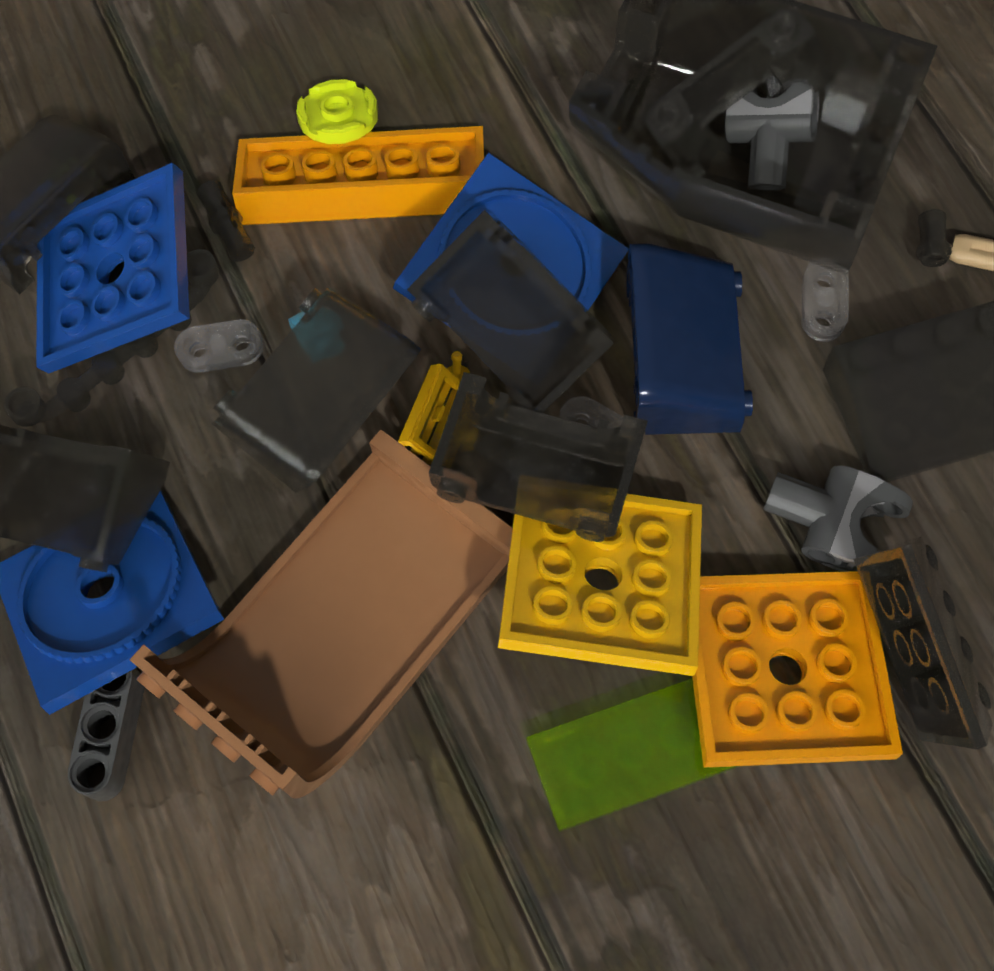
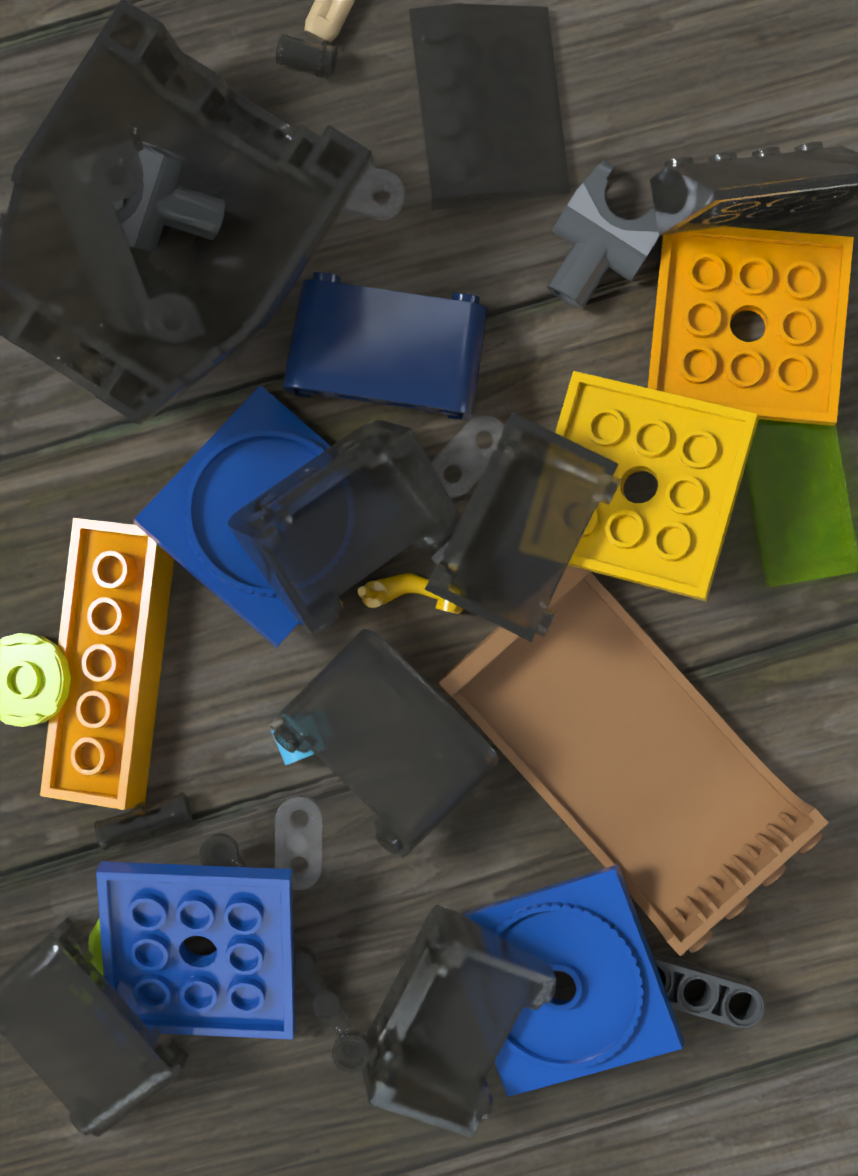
camera: 85 degrees left, 20 degrees up
yellow tile [398,364,470,465] -> none

